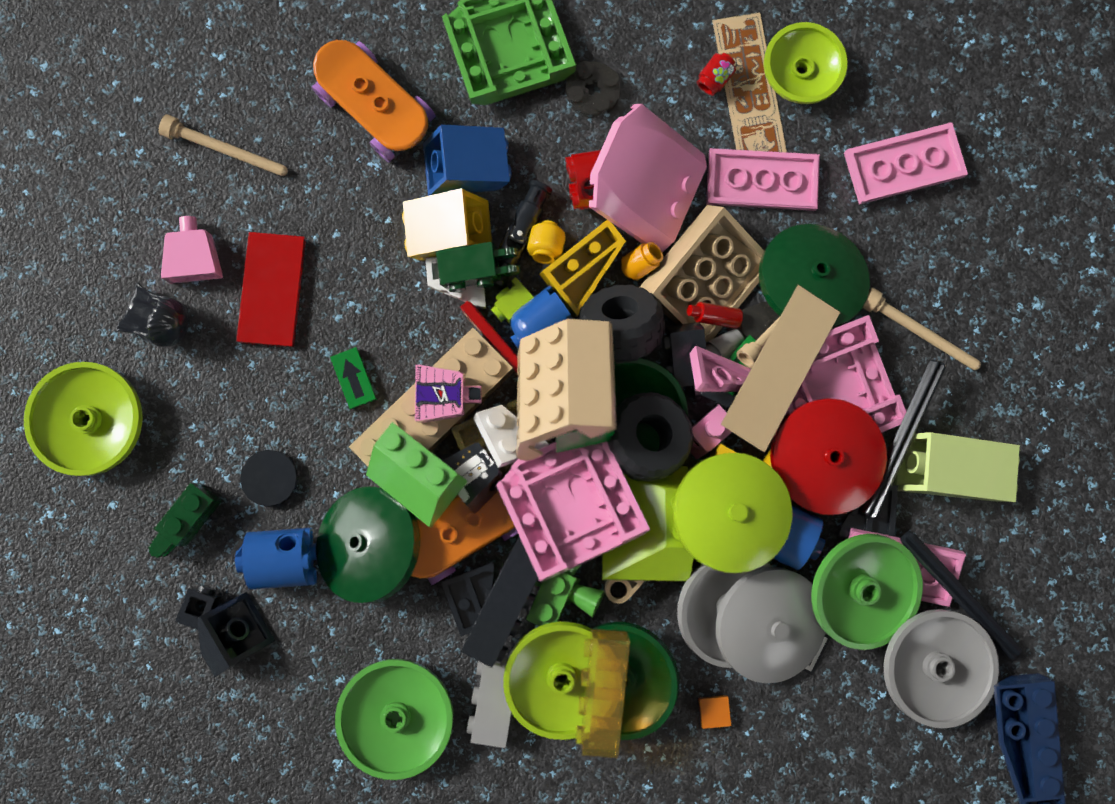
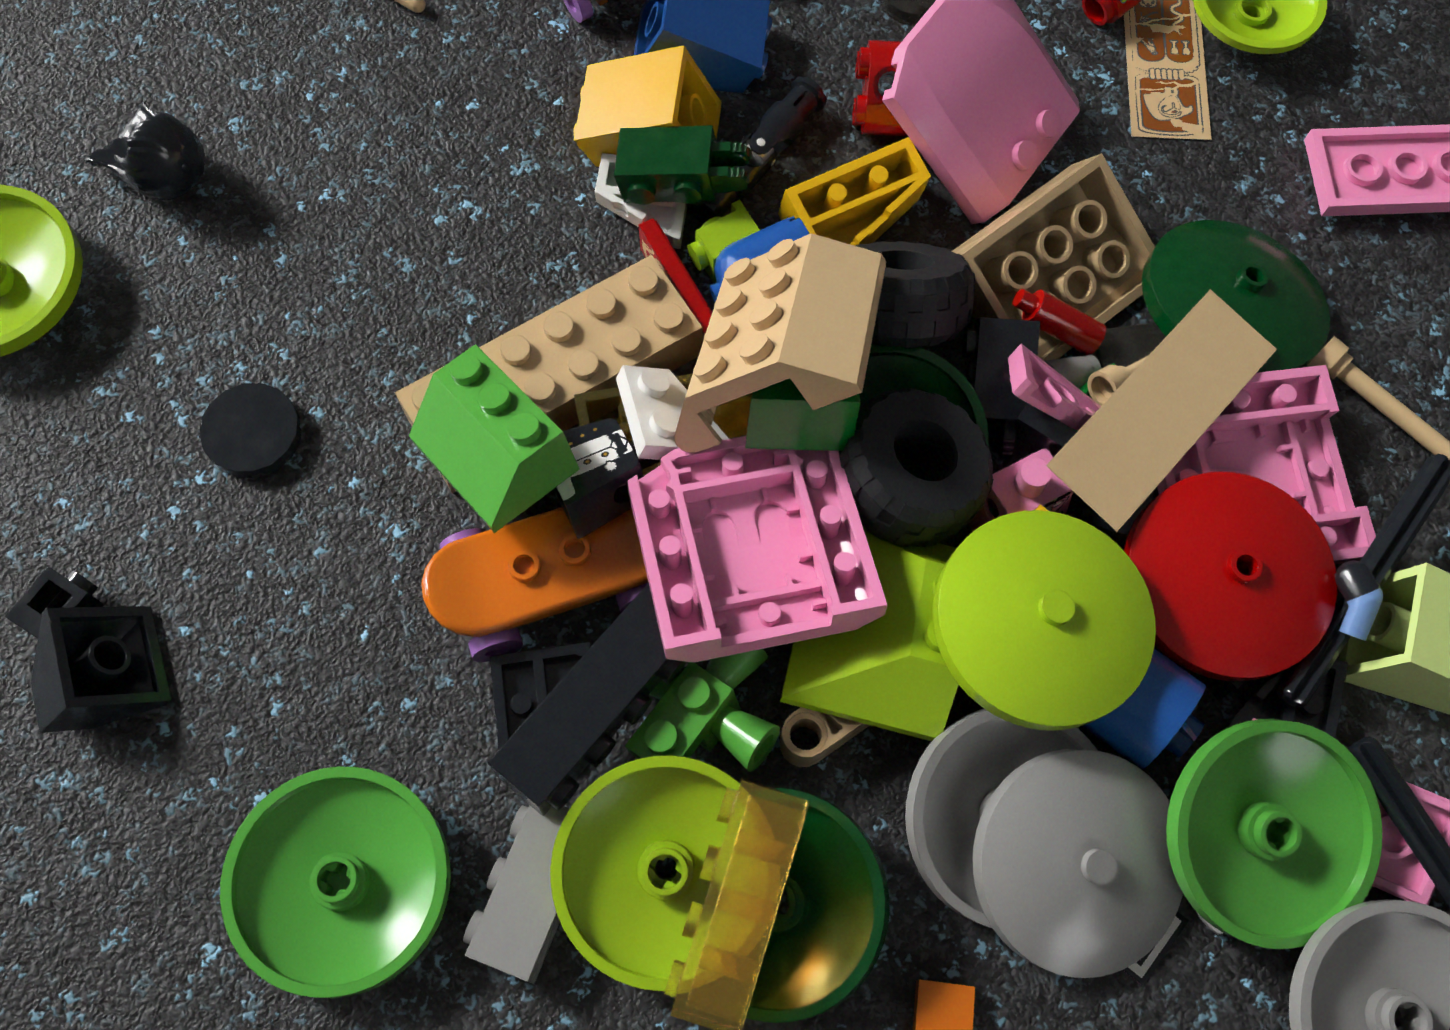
camera: 15 degrees right, 15 degrees down
dark green hinge [148,483,222,558] -> none
bright pink torso [161,216,223,284] -> none
blue cylinder [235,528,317,590] -> none
red tile [236,232,306,348] -> none
dark green dish [316,486,420,604] -> none
green tile [330,347,377,410] -> none
torso [415,365,482,423] -> none
yellow head [527,220,565,264] -> none
light orange brick [621,242,663,281] -> none
bright pink tile [706,148,820,211] -> none
none -> arm [1335,561,1384,641]

